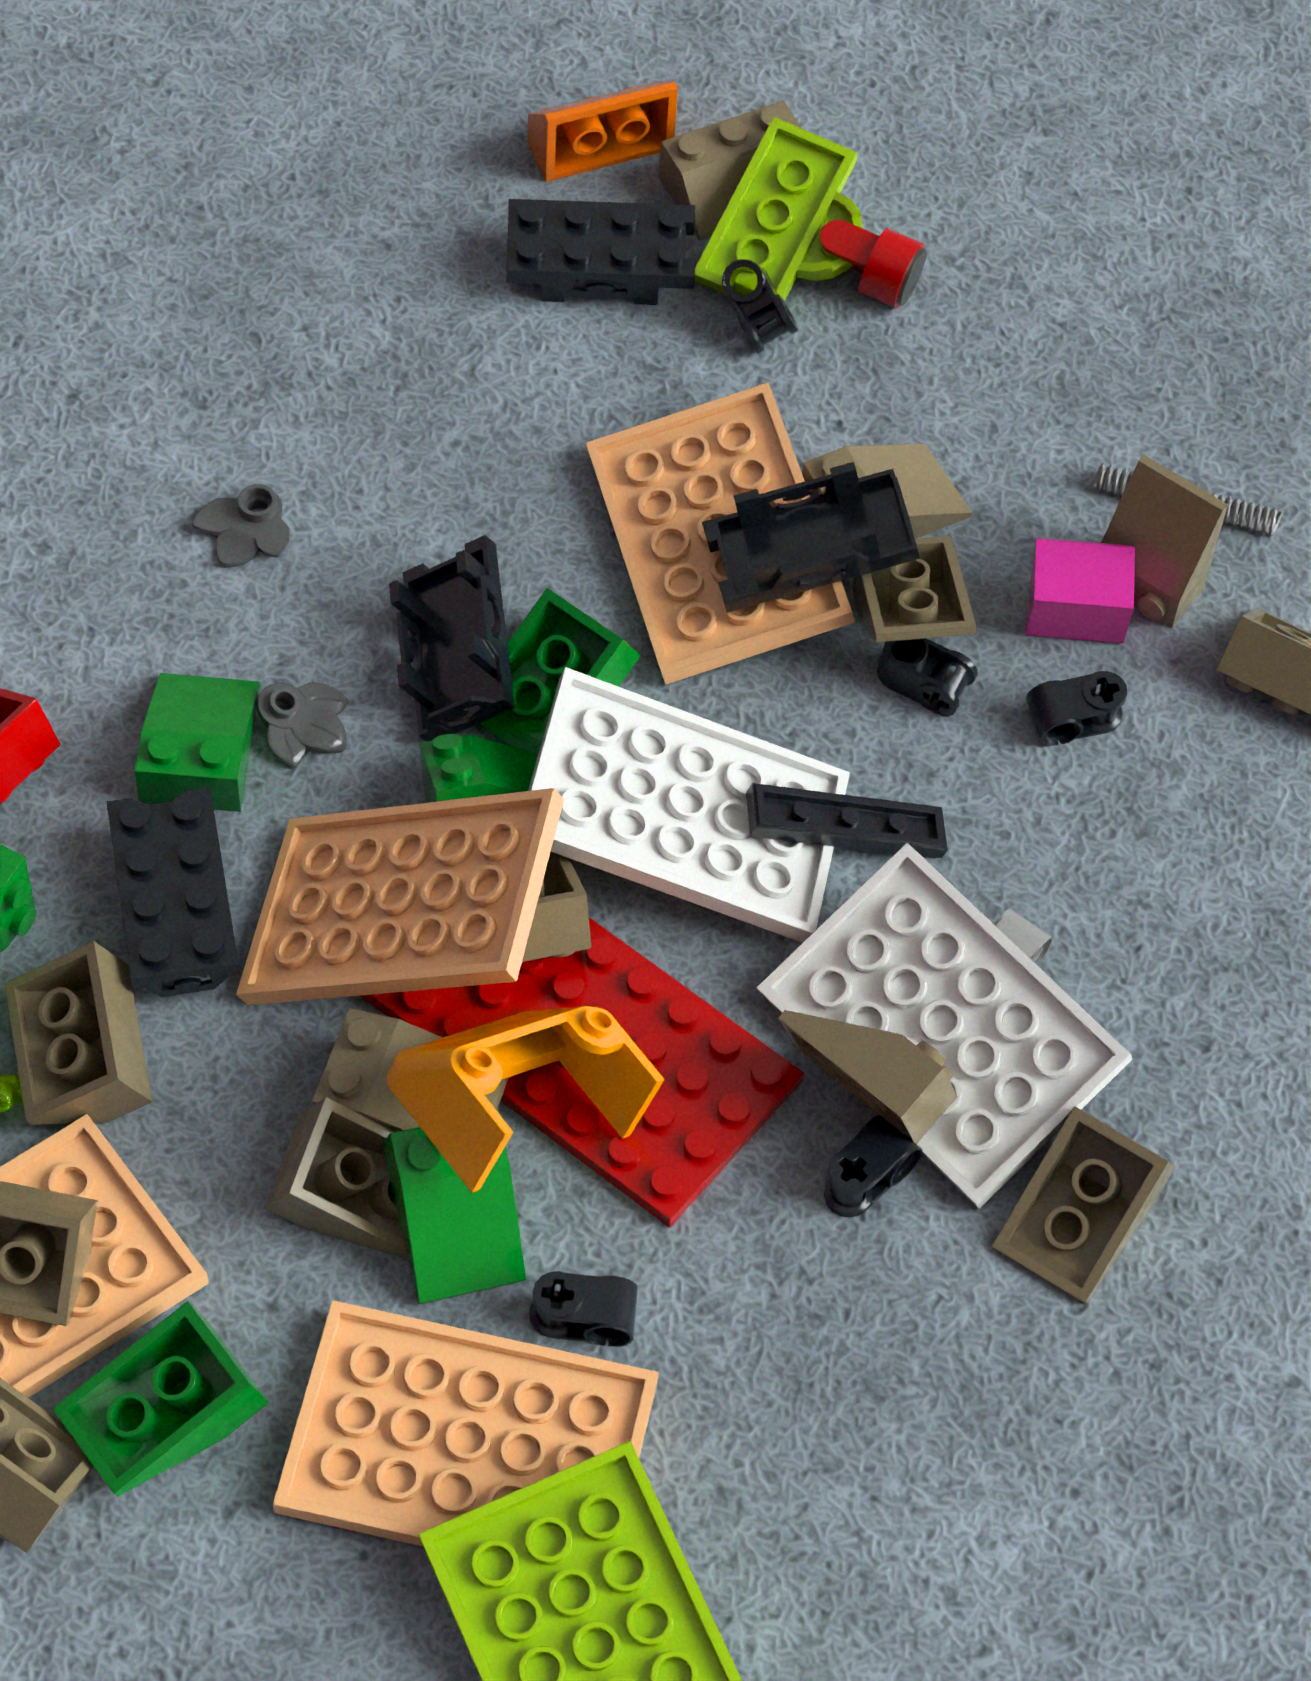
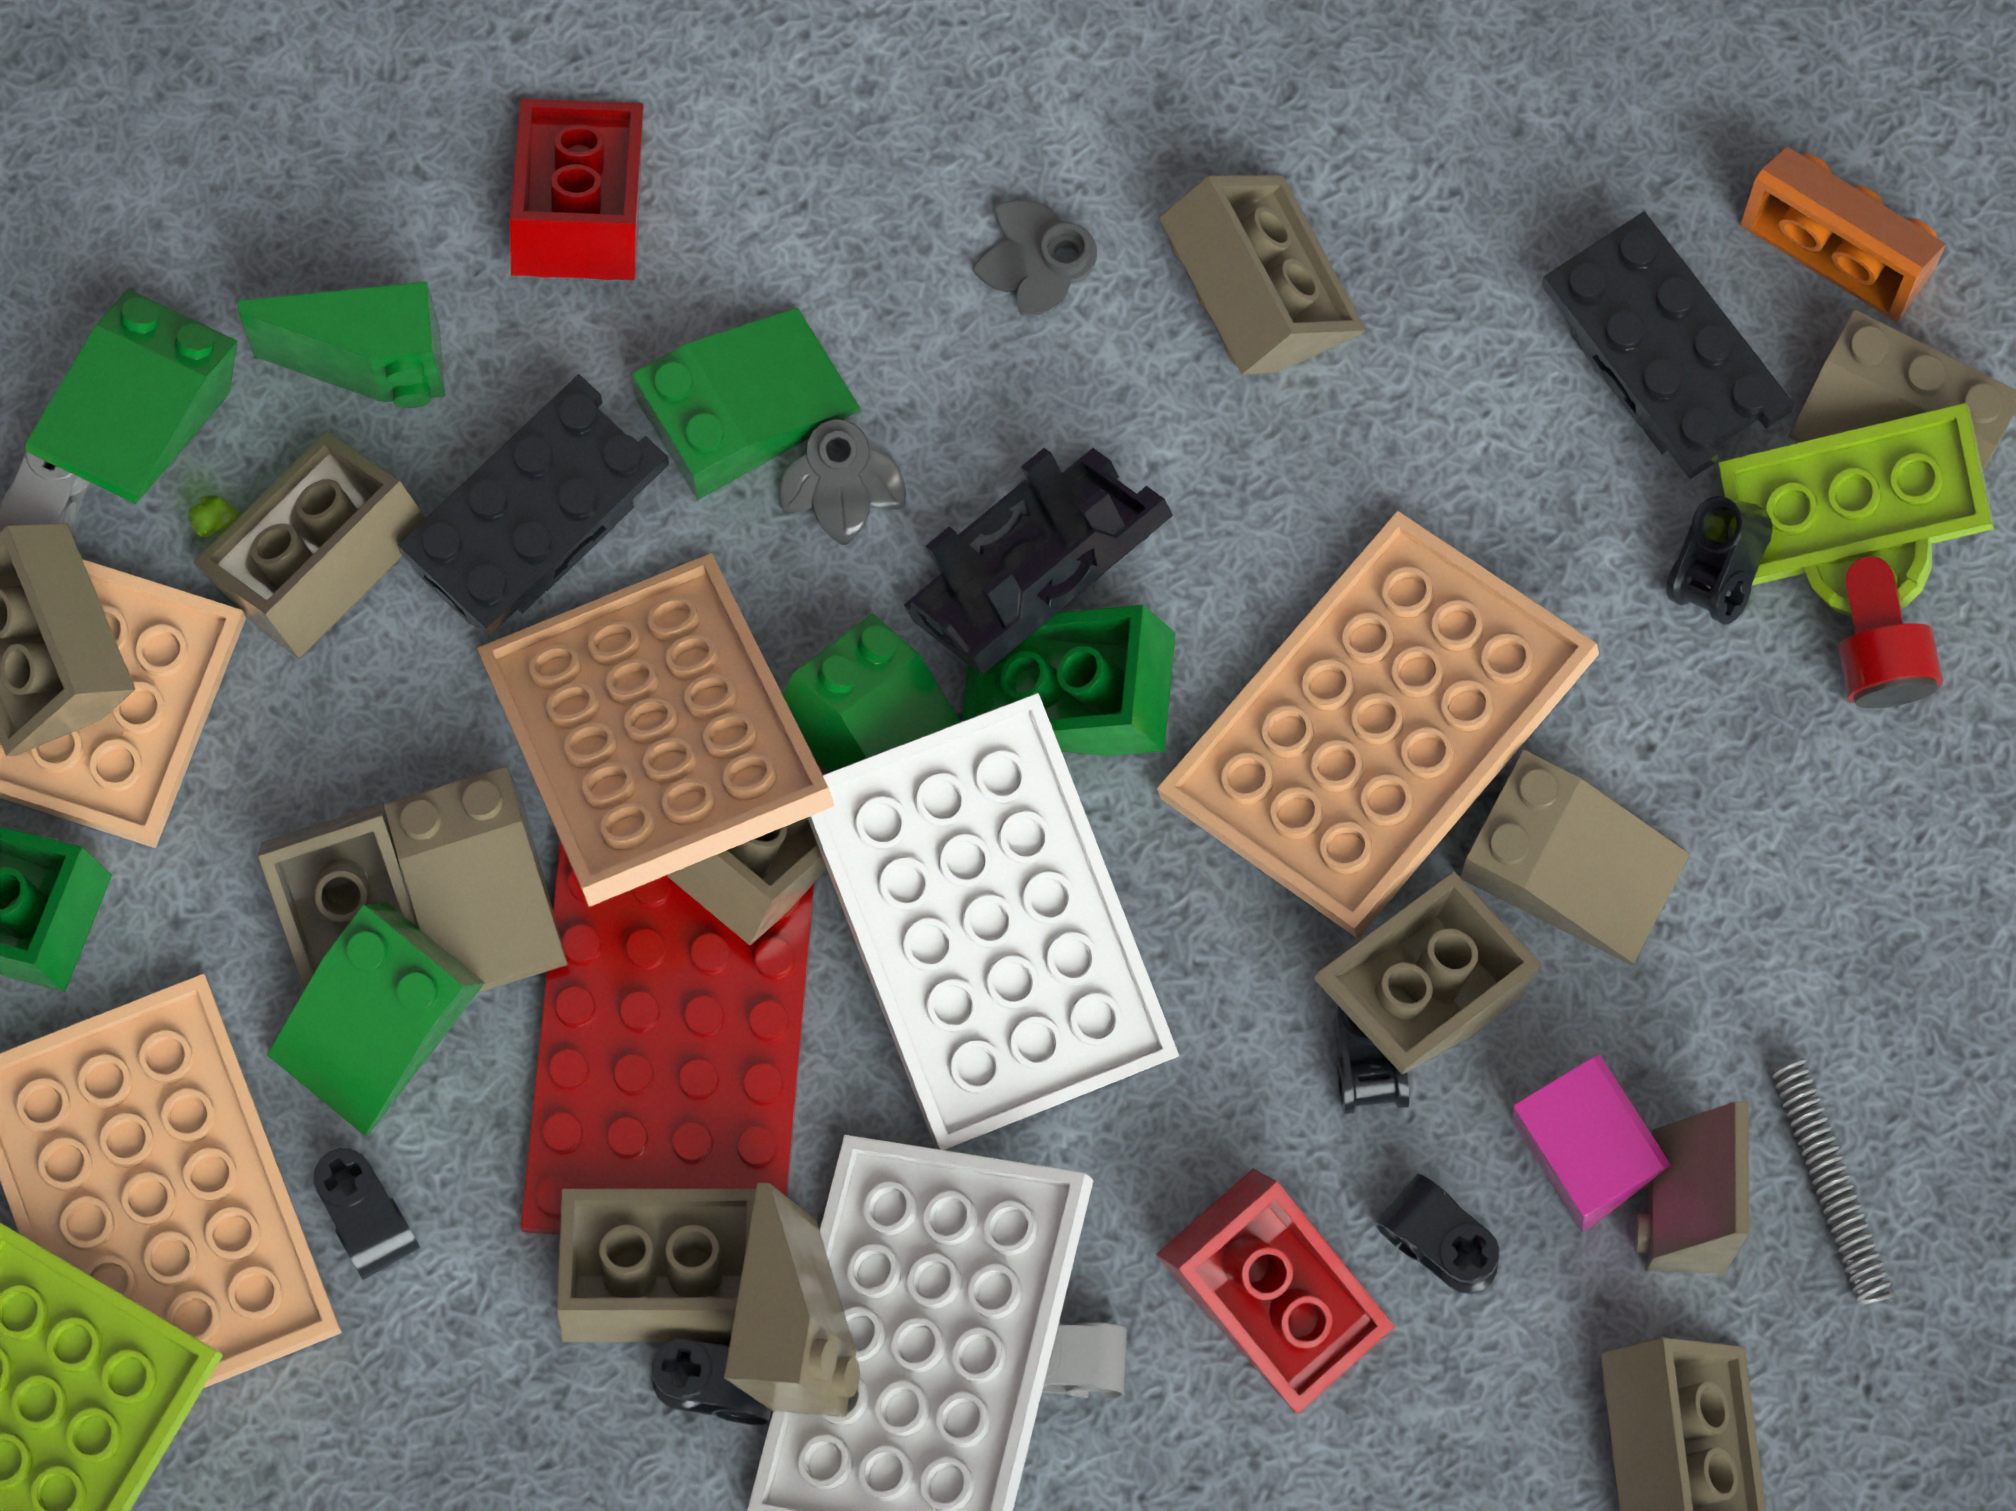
camera: 60 degrees right, 15 degrees up
light orange windscreen [386,1006,665,1193] -> none
black piece [702,462,920,613] -> none
black tile [746,783,948,858] -> none
none -> dark tan slope [557,1189,756,1342]
none -> red slope [1156,1168,1395,1414]
none -> dark tan slope [1159,175,1366,375]

